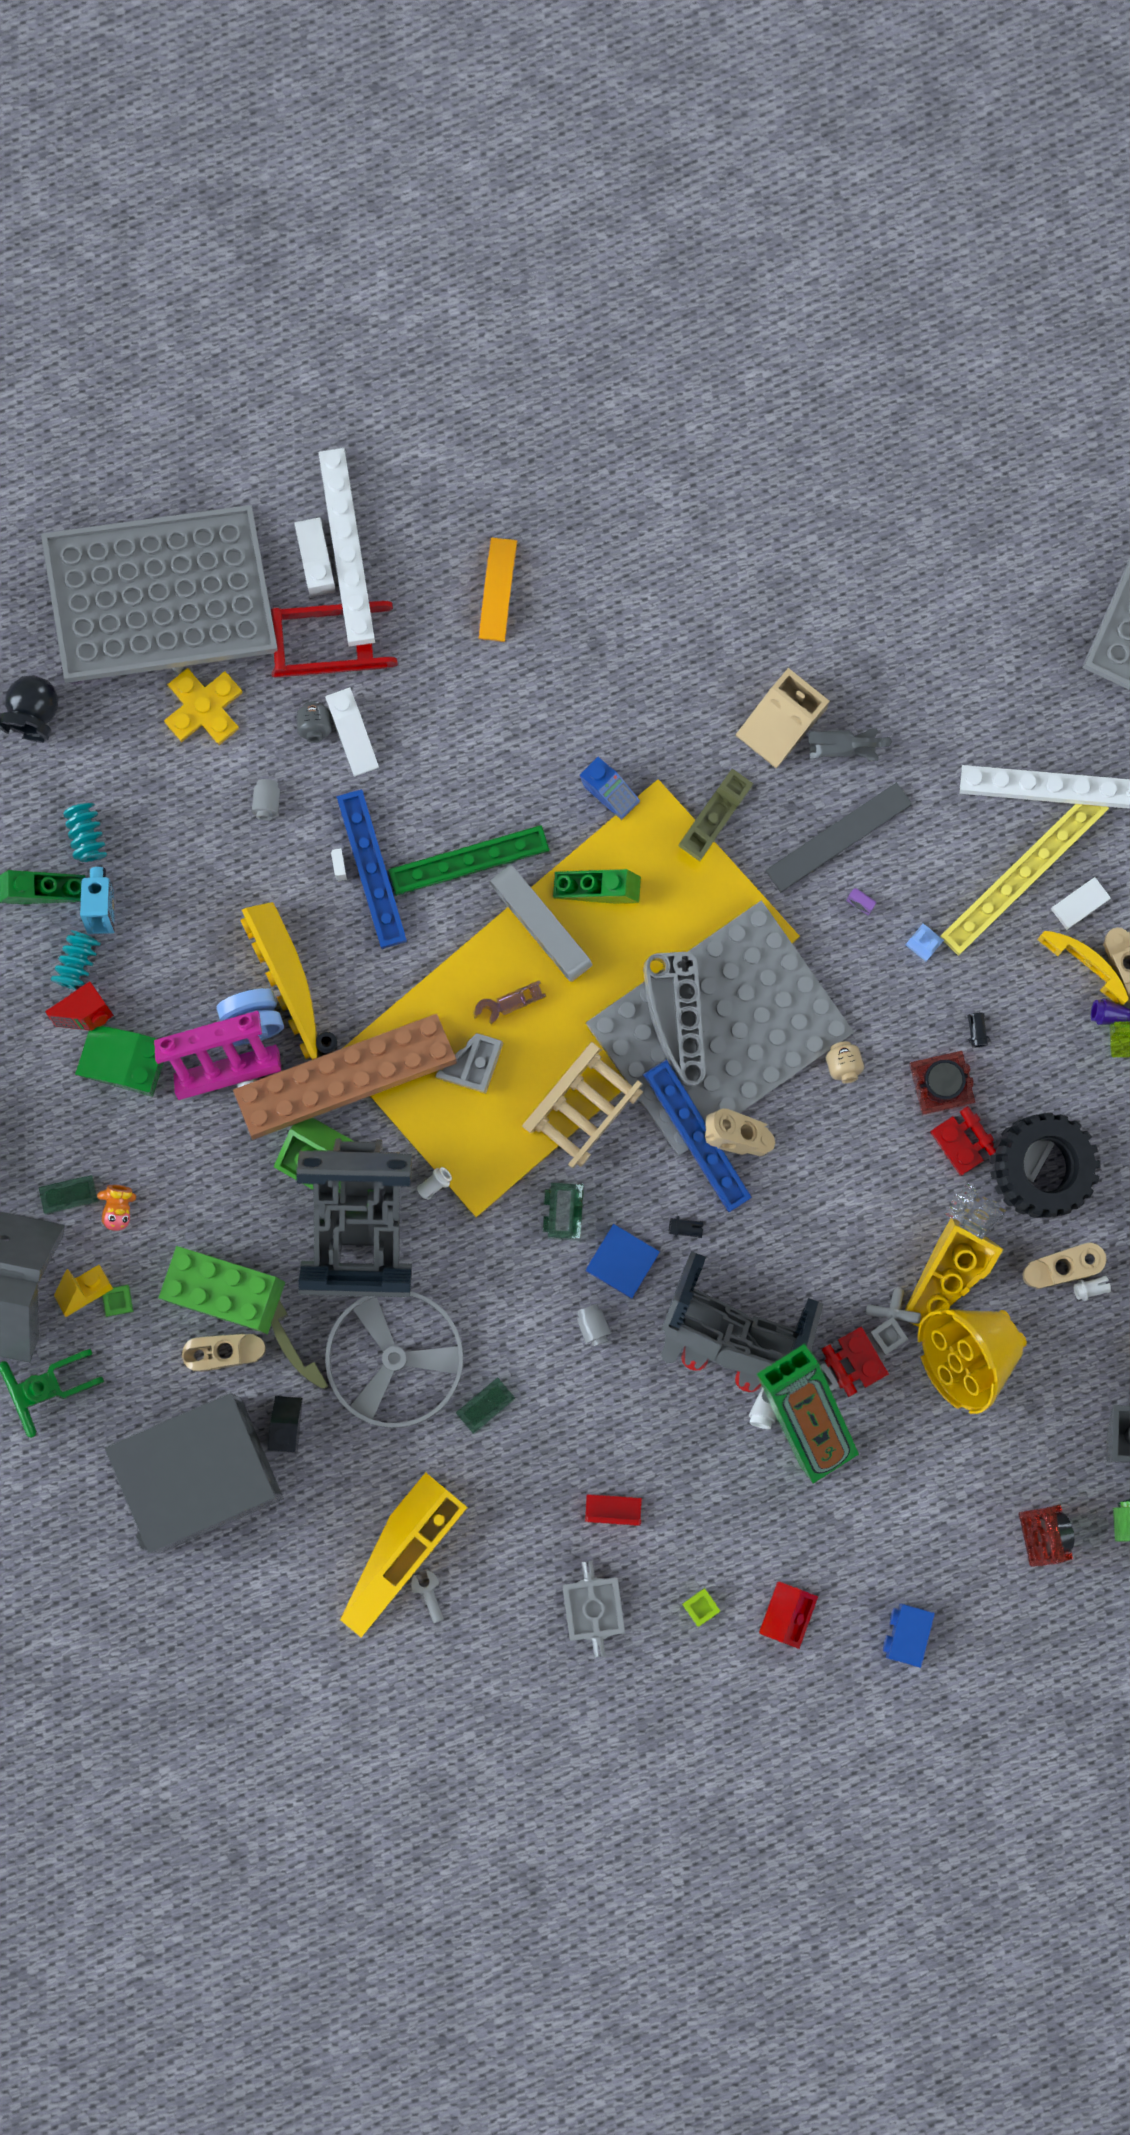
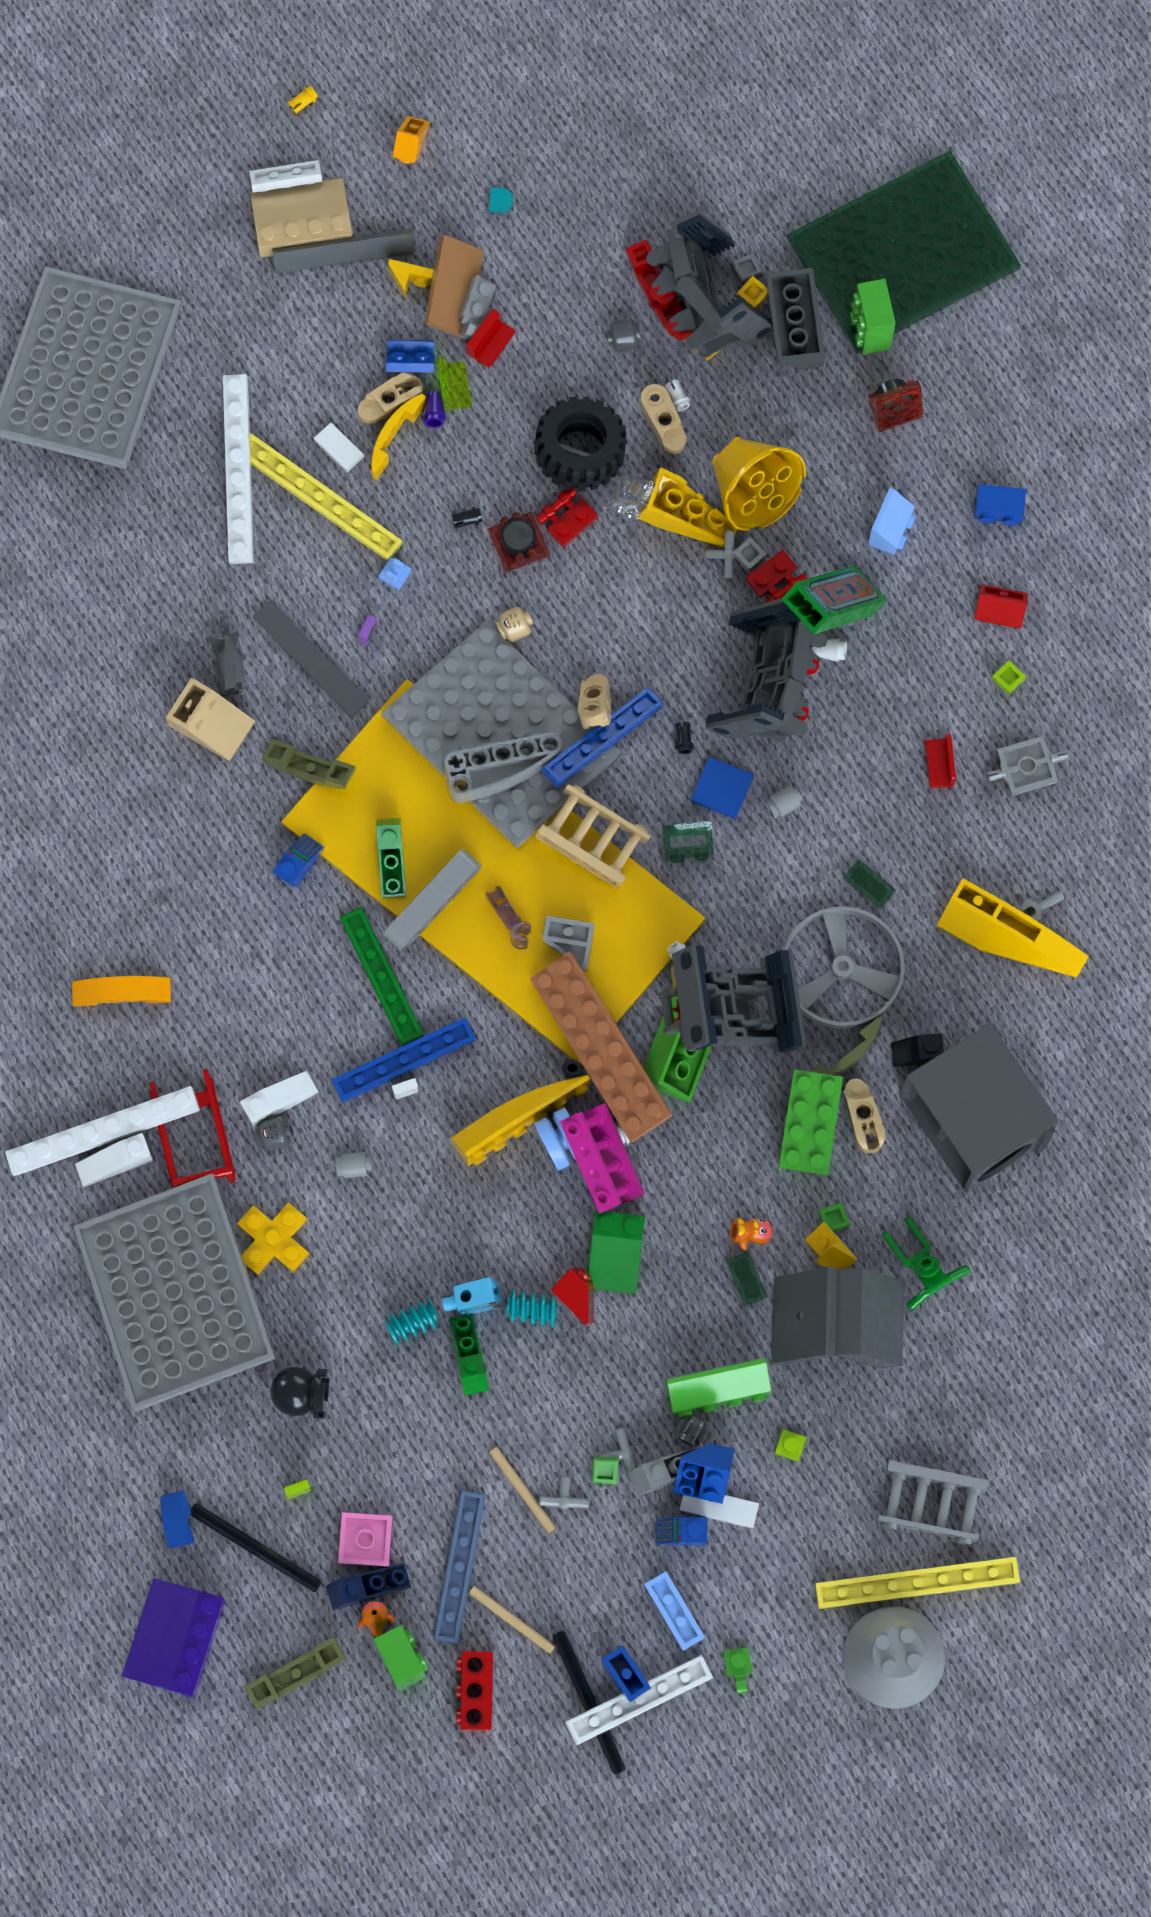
camera: 95 degrees left, 5 degrees down
none -> light blue slope [868,488,916,555]

